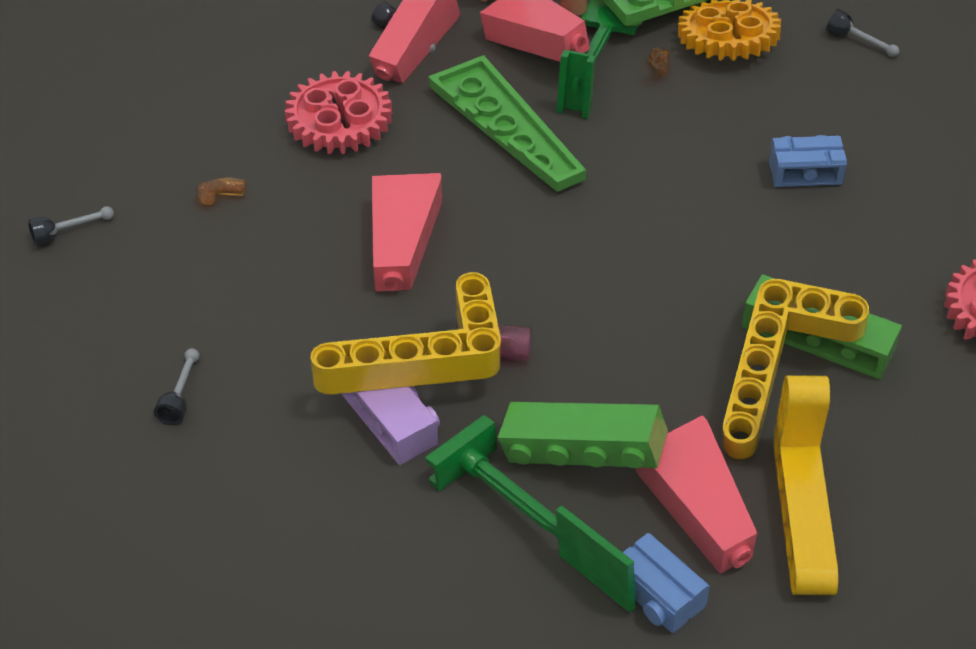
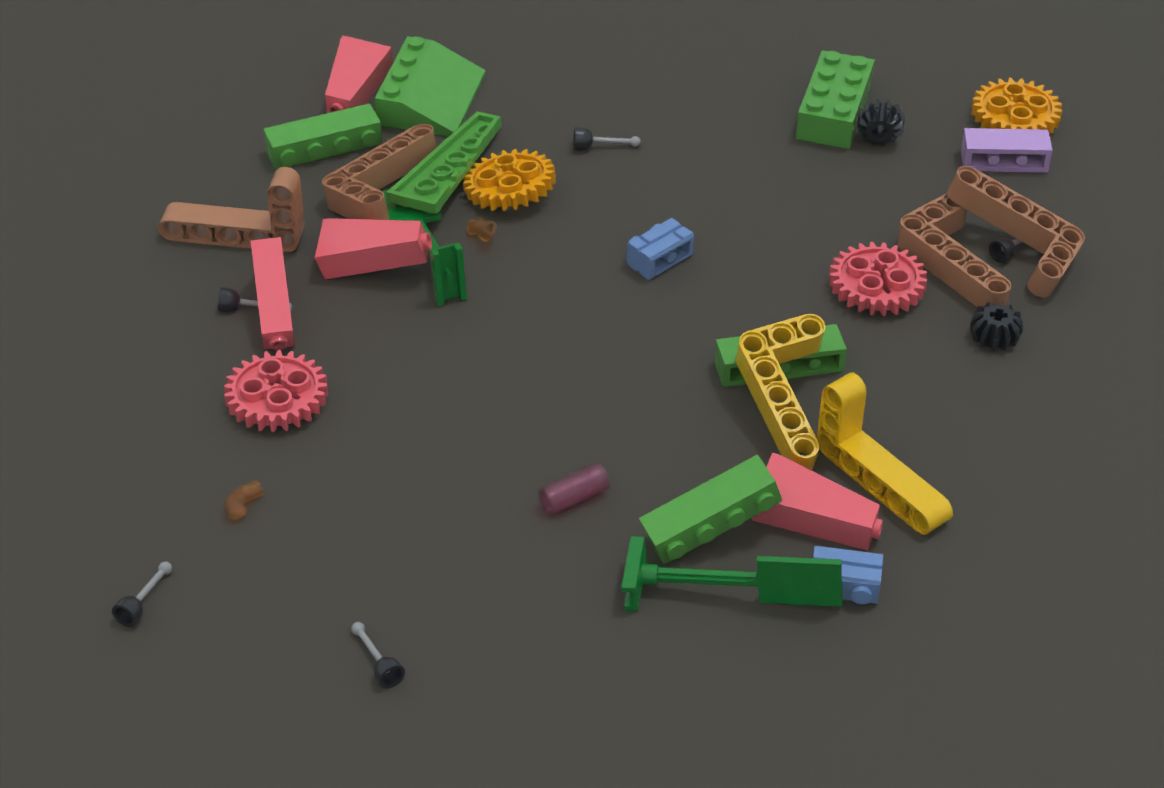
camera: 40 degrees left, 5 degrees down
yellow beam [310,272,501,394] -> none
lavender brick [341,386,440,466] -> none
coral slope [372,173,442,292] -> none
bright green wing [428,55,586,192] -> none

